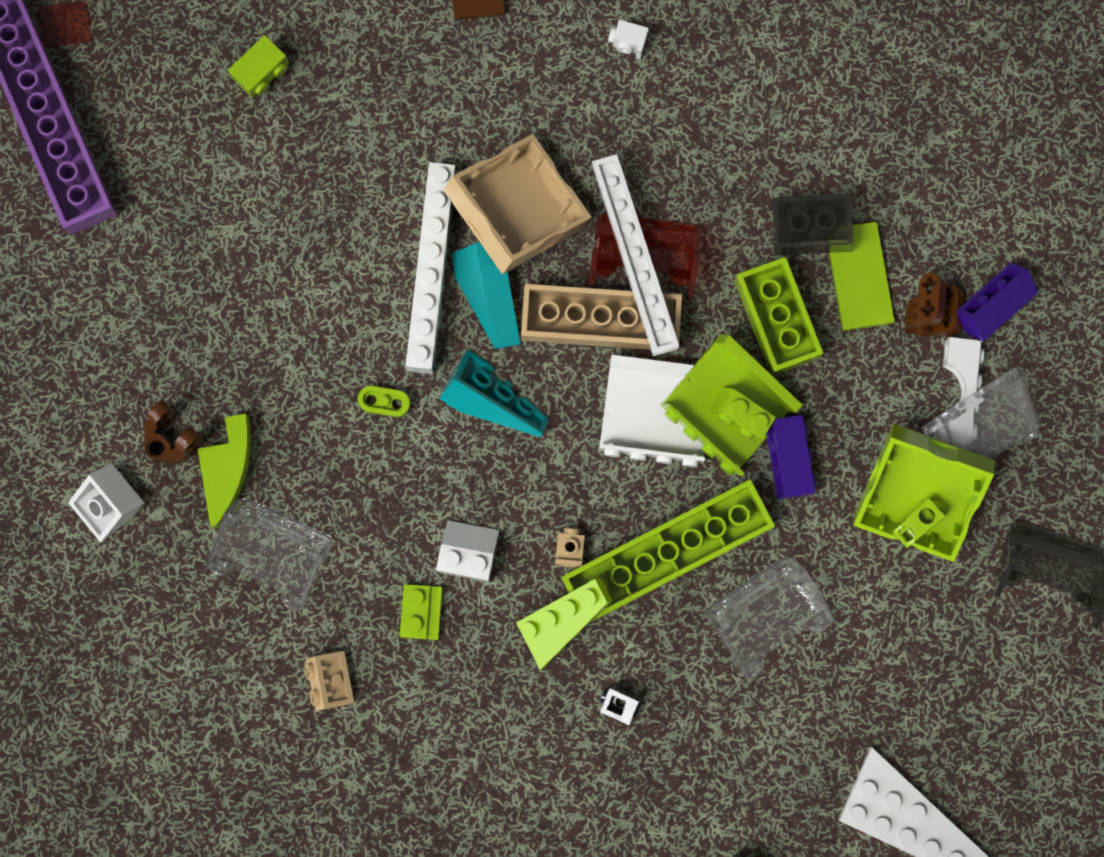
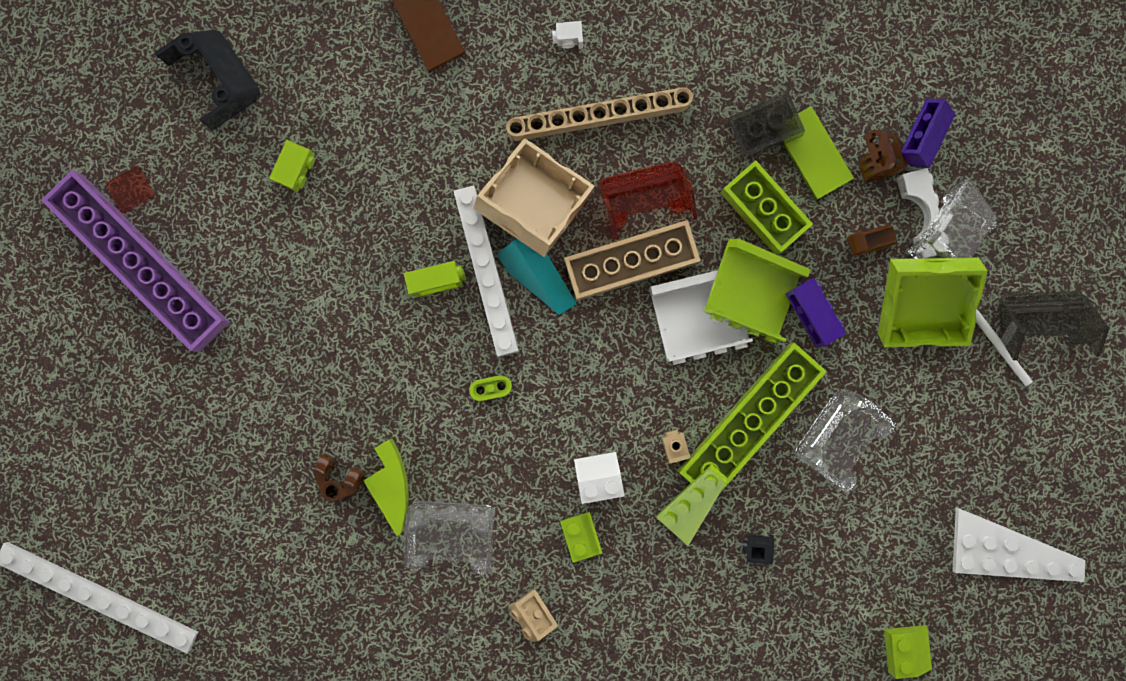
camera: 15 degrees left, 5 degrees up
white slope [68,463,144,542] -> none
teal wedge [439,349,549,437] -> none
white plate [592,154,679,356] -> none
lime brick [710,387,776,440] -> none
lime leg [892,499,945,548] -> none
none -> lime window [404,261,466,298]
none -> tan beam [506,88,693,141]
none -> reddish brown animal [847,224,898,257]
none -> white bar [976,310,1033,386]

